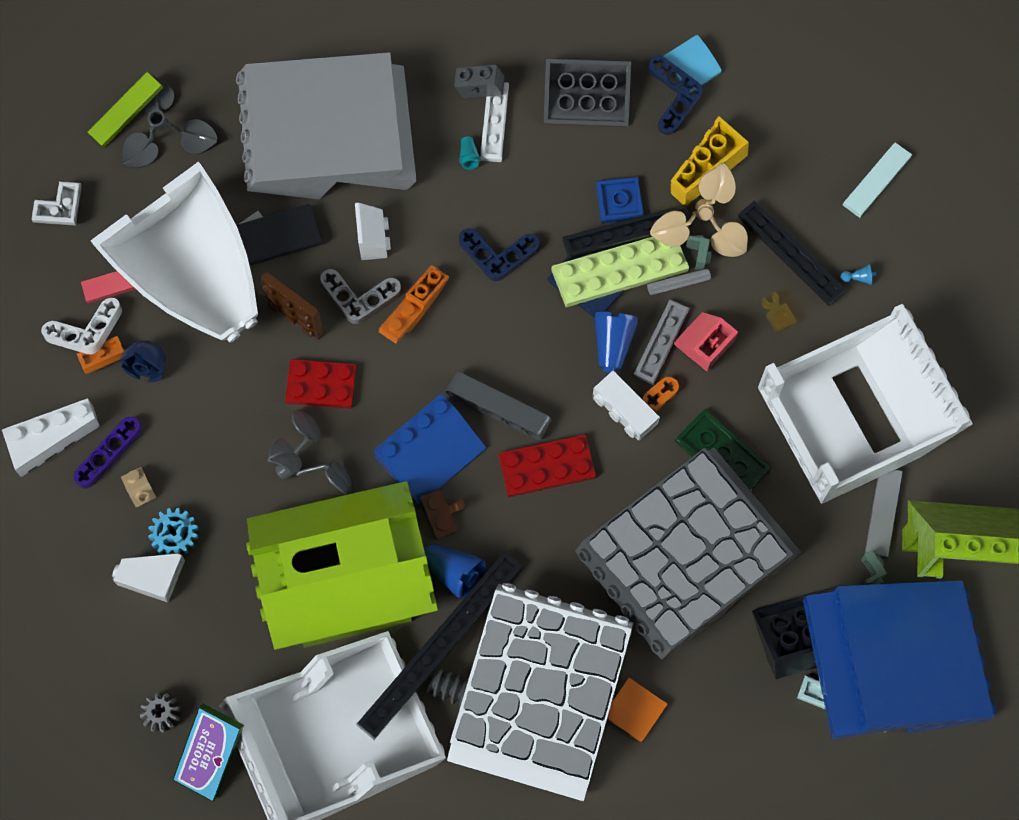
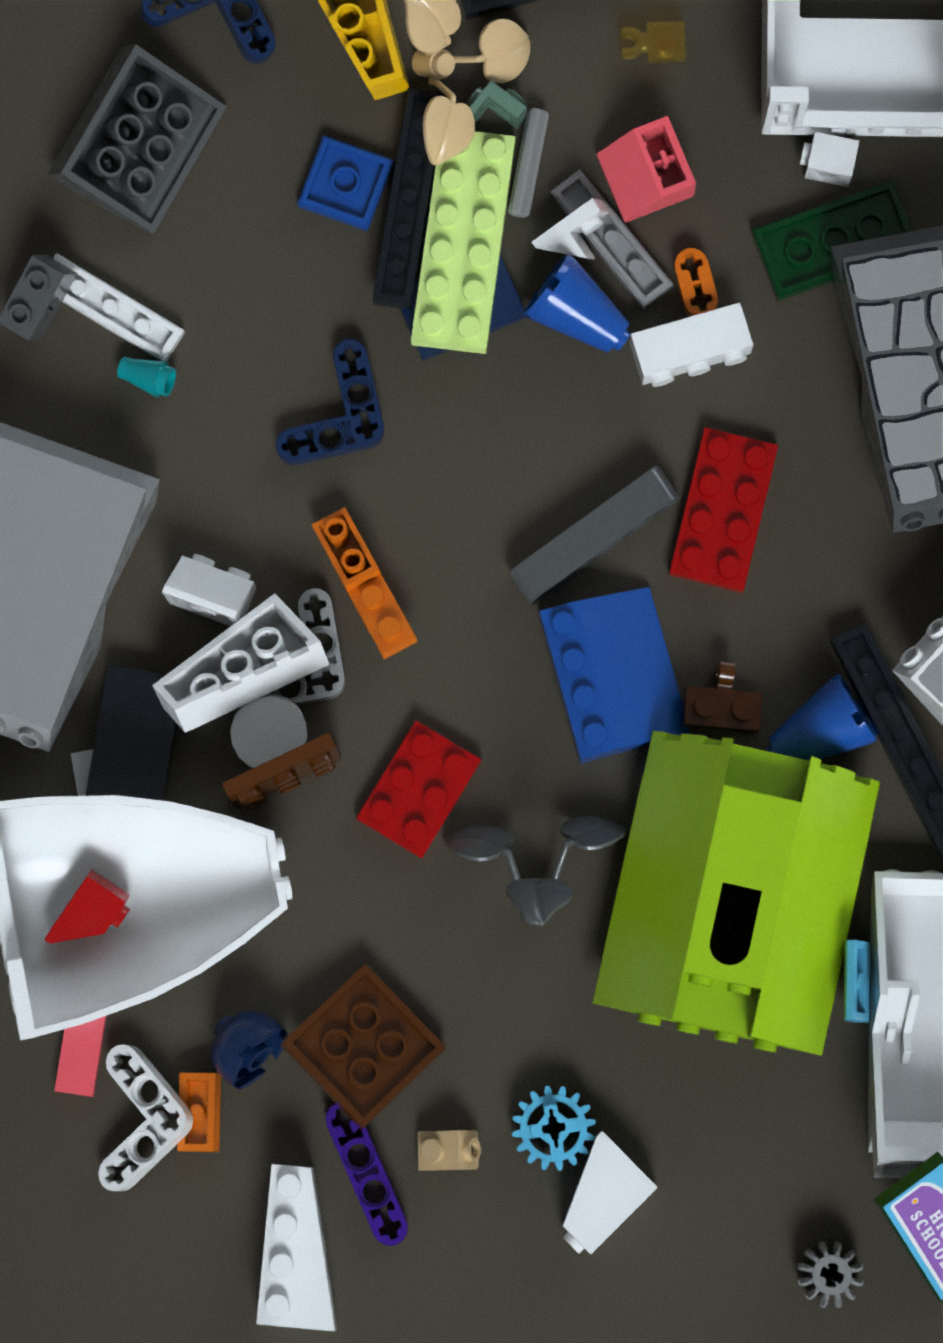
camera: 60 degrees left, 10 degrees up
none -> red slope [44,869,130,944]
none -> white wedge [152,593,330,733]
none -> white tile [230,694,307,768]
none -> reddish brown plate [280,964,446,1130]
none -> white slope [532,198,609,259]
none -> white brick [800,132,859,187]
none -> medium azure slope [843,940,871,1023]

